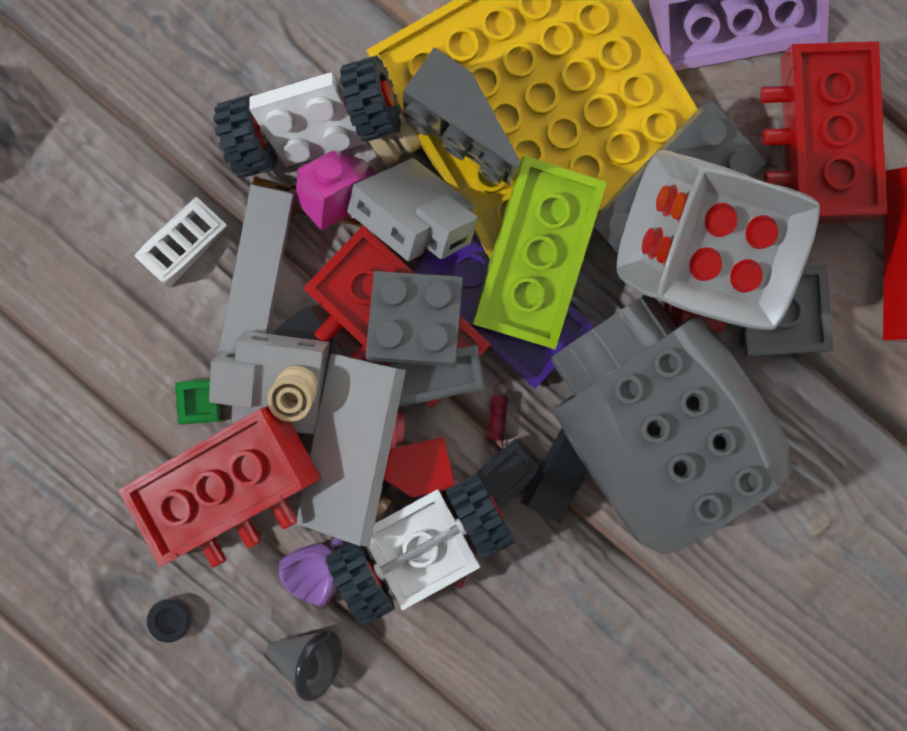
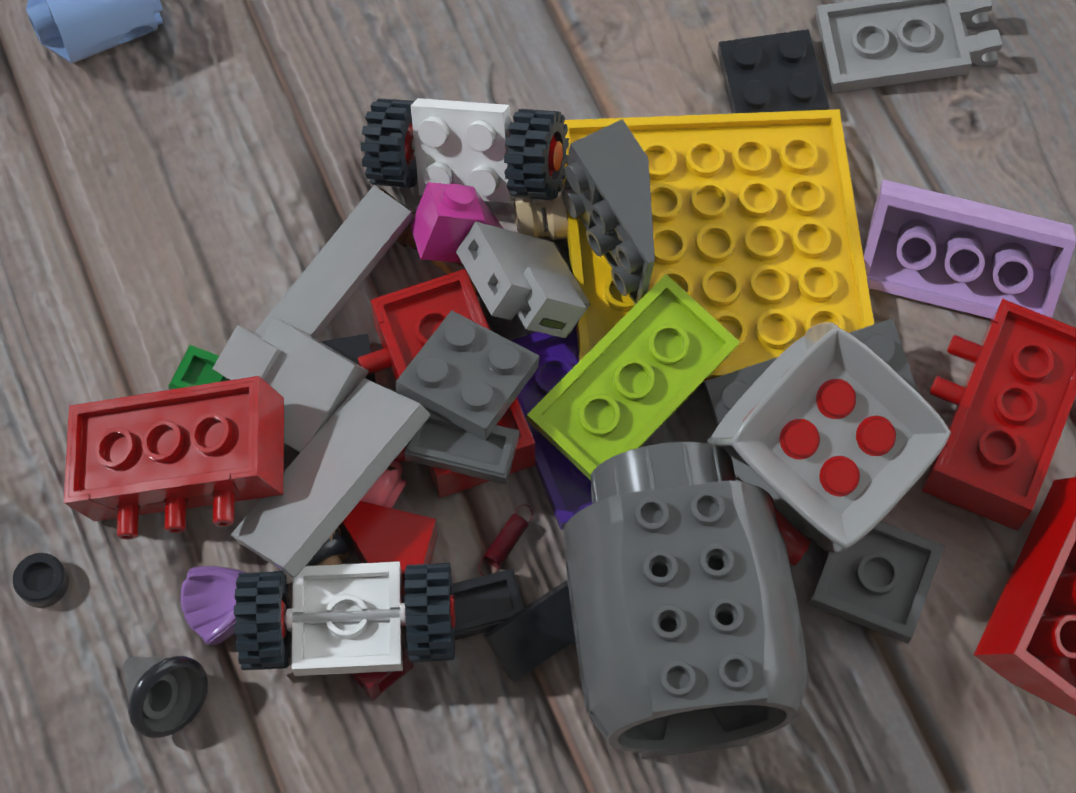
camera: 25 degrees right, 20 degrees down
white slope [134,196,228,288] -> none
tan wheel [267,365,319,422] -> none

